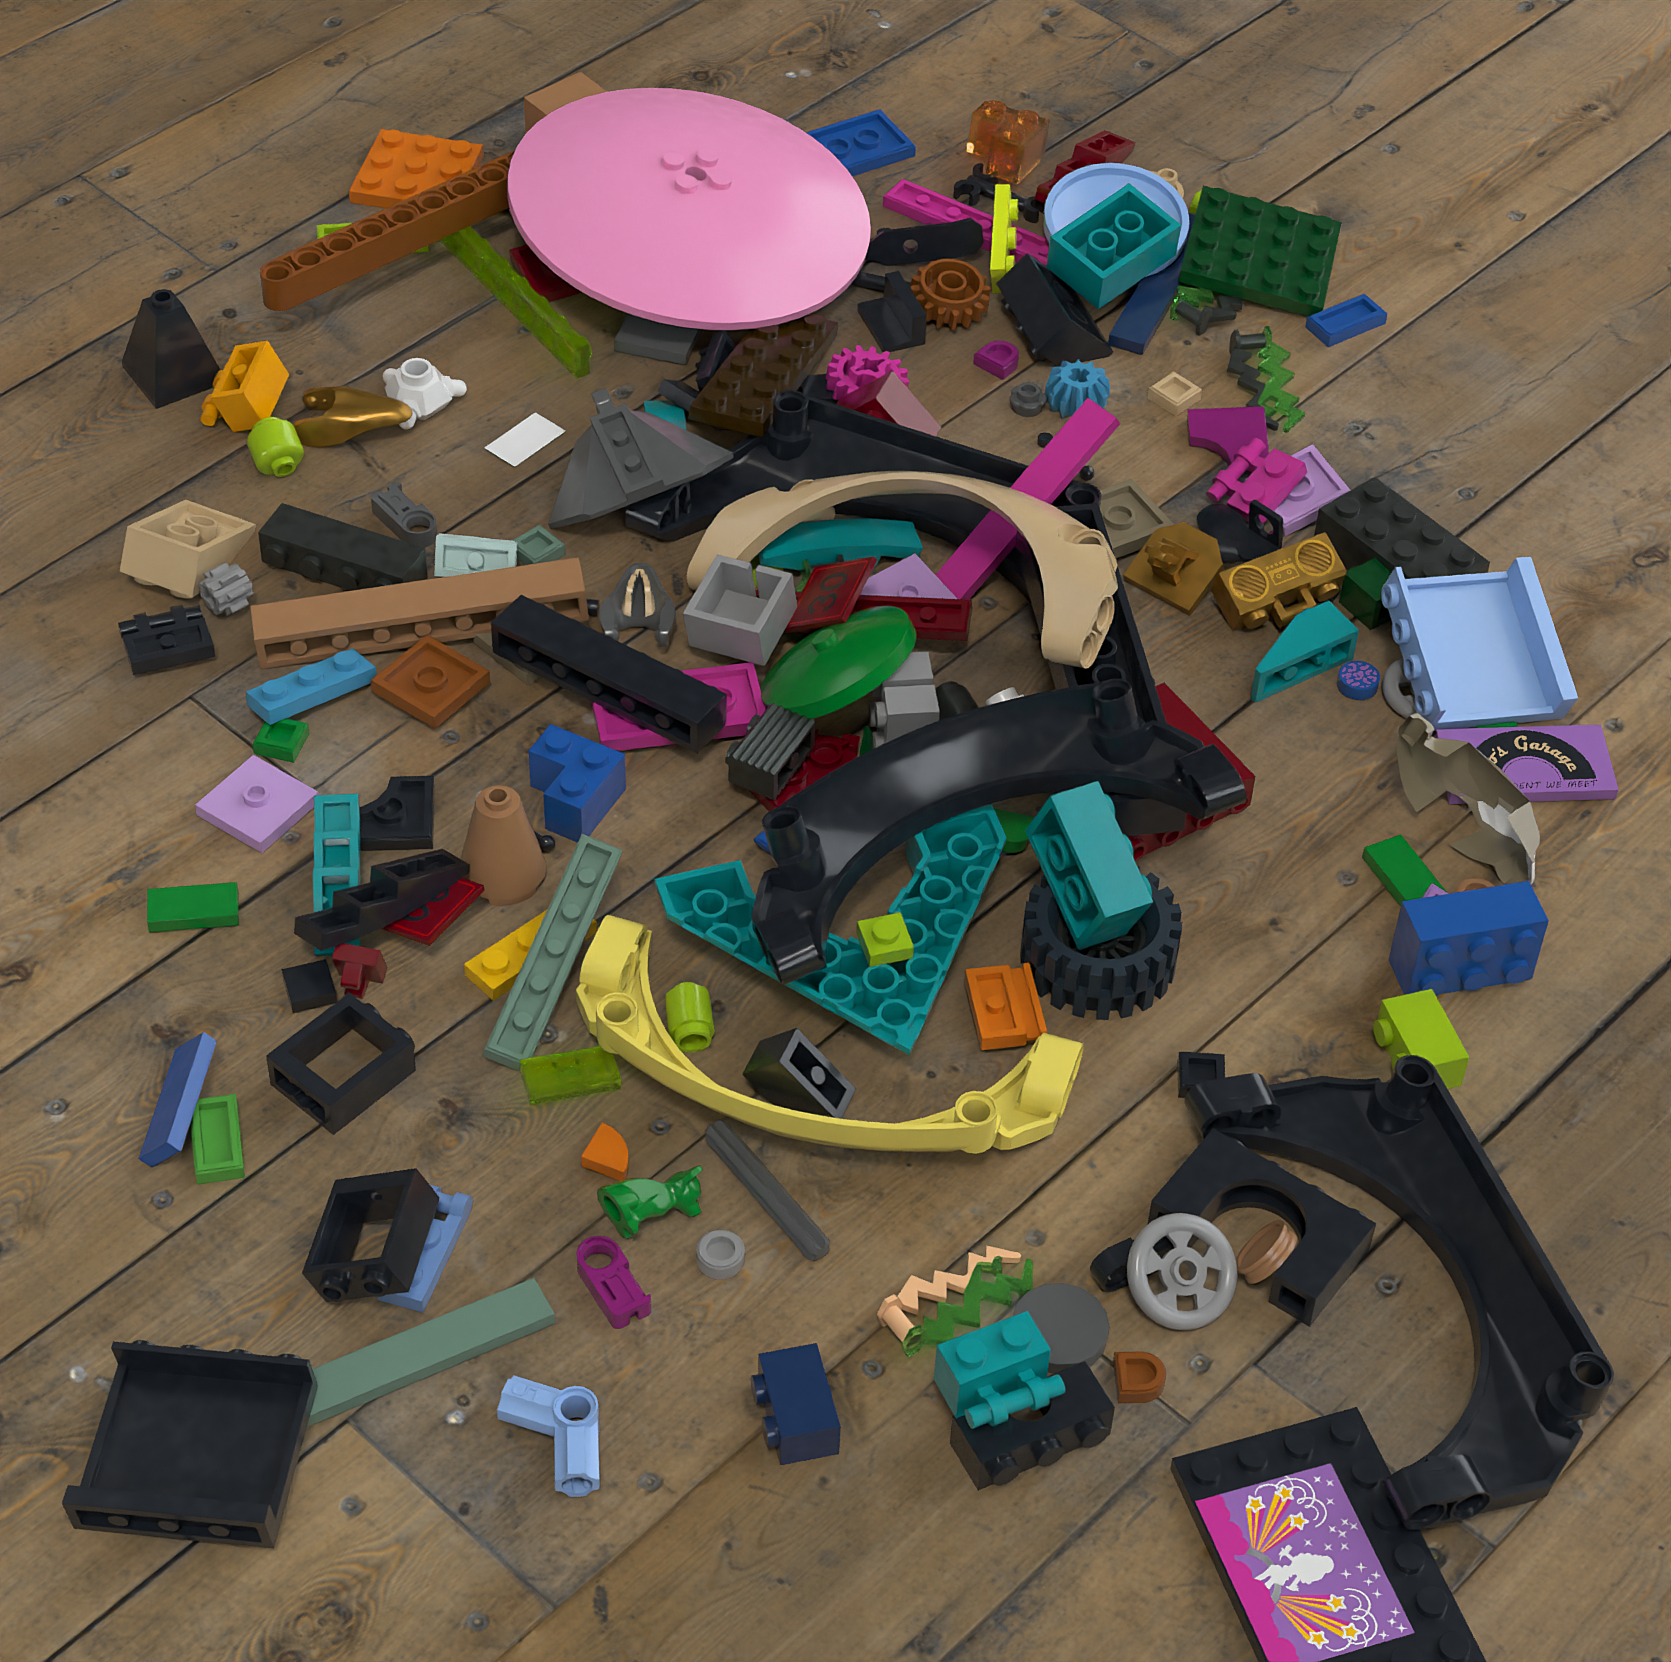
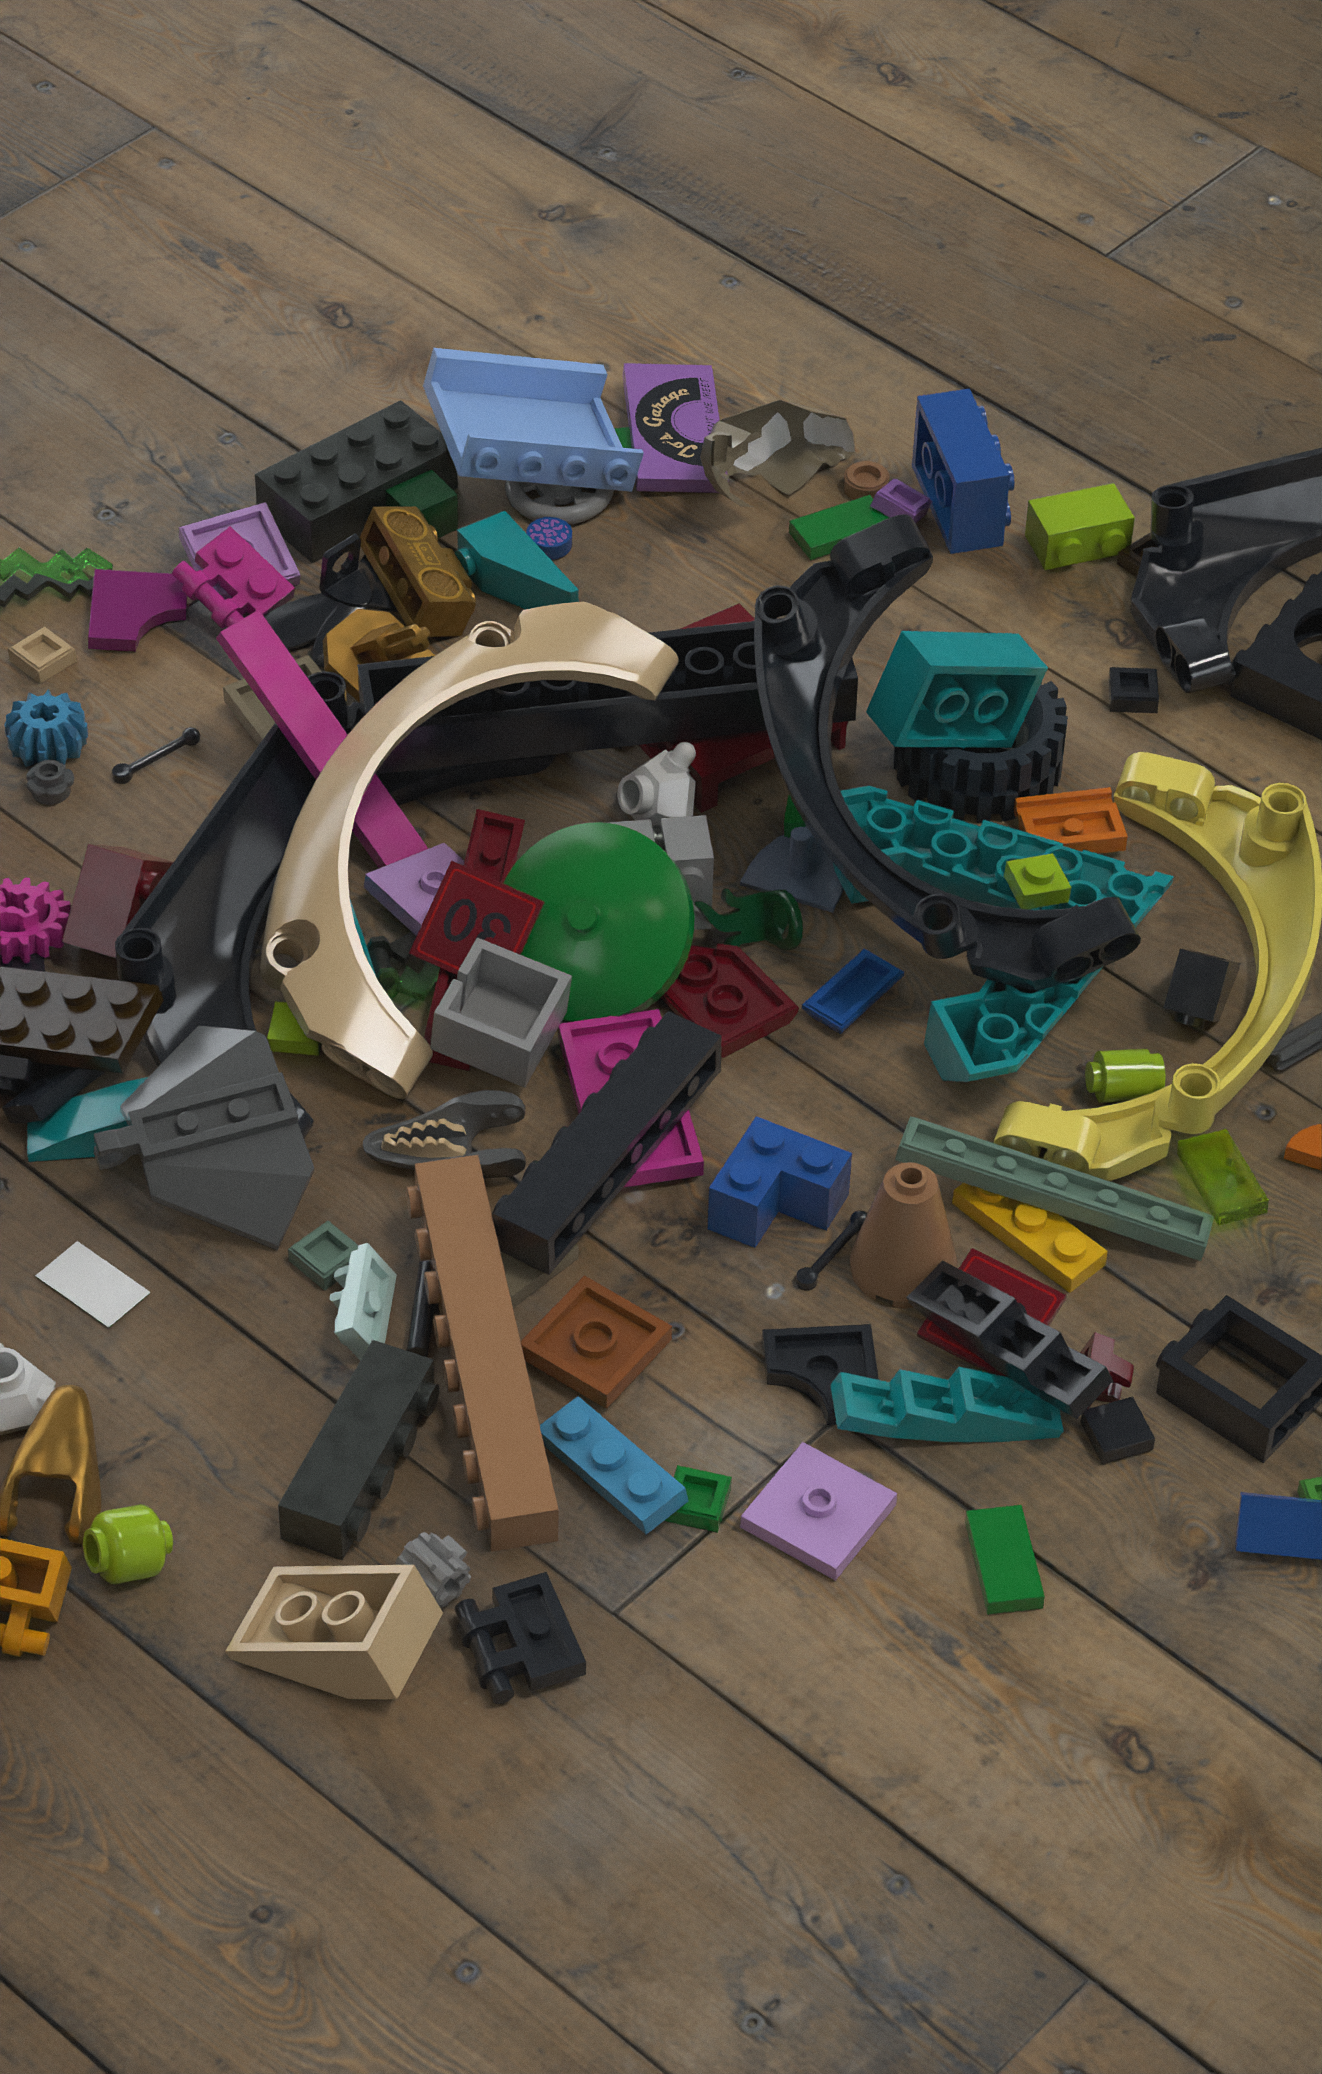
camera: 90 degrees left, 0 degrees up
dark grey piece [371,483,437,548] -> none
pearl dark grey brick [725,703,815,800] -> none

